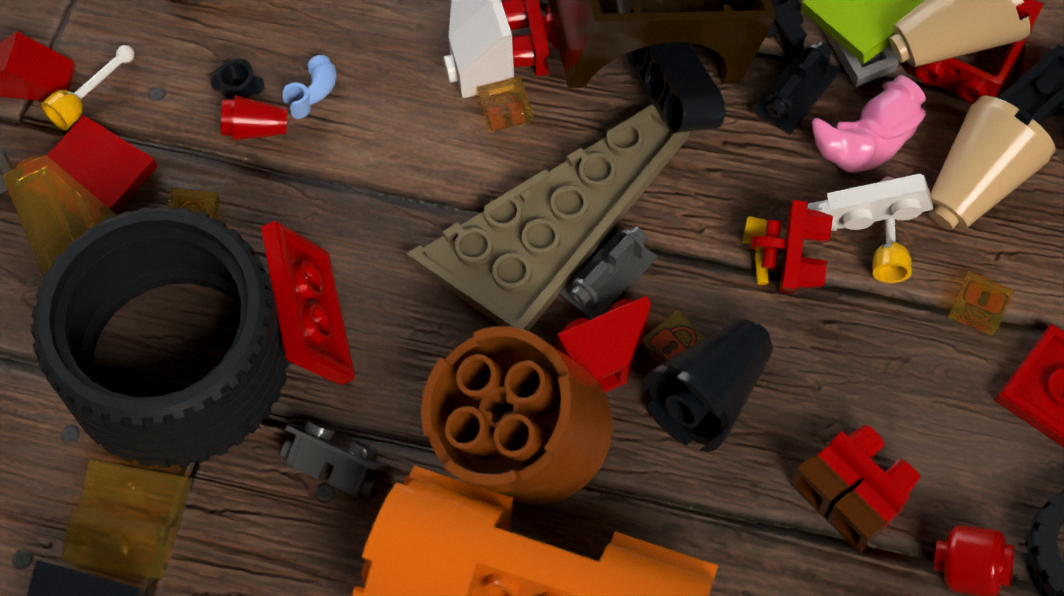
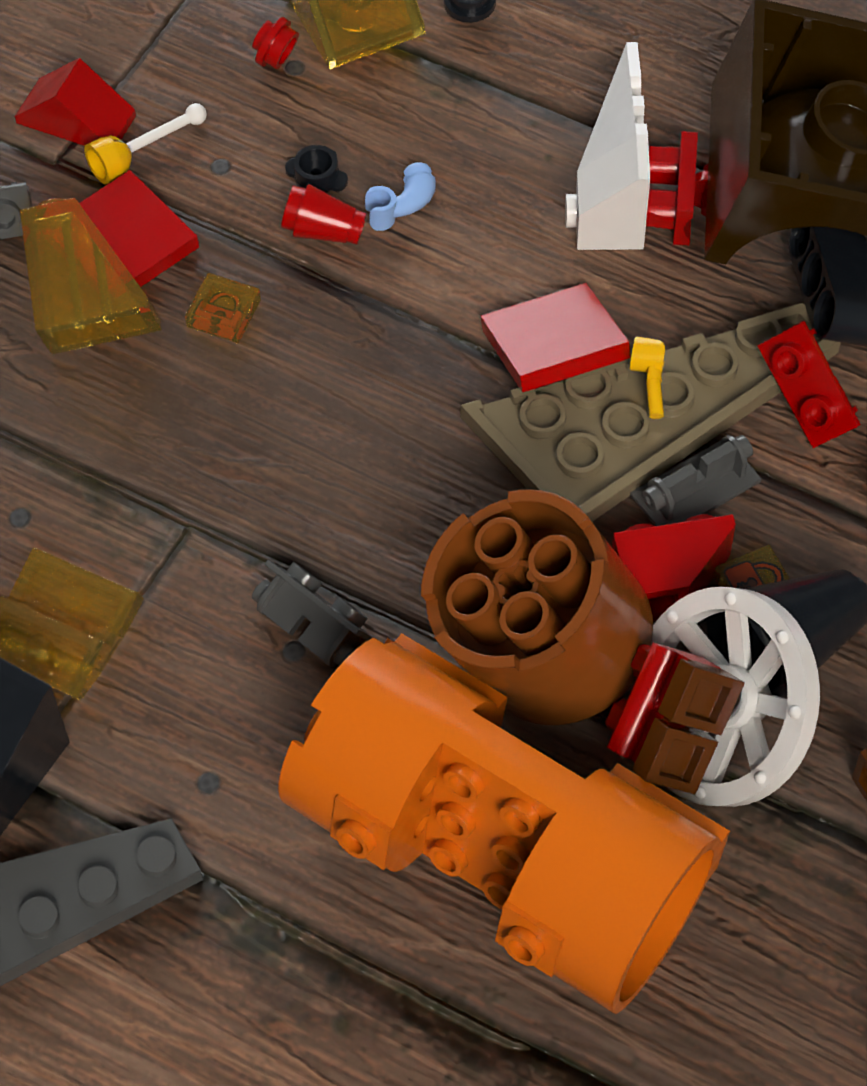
camera: 15 degrees right, 5 degrees down
black tyre [31,206,289,468] -> none
red tile [261,221,355,386] -> none
clear yellow tile [477,76,533,132] -> none
none -> tile [481,283,631,392]
none -> reddish brown hips [605,642,745,795]
none -> yellow hand [630,337,665,419]
none -> white wheel [631,587,820,807]
none -> red hinge [757,320,861,448]

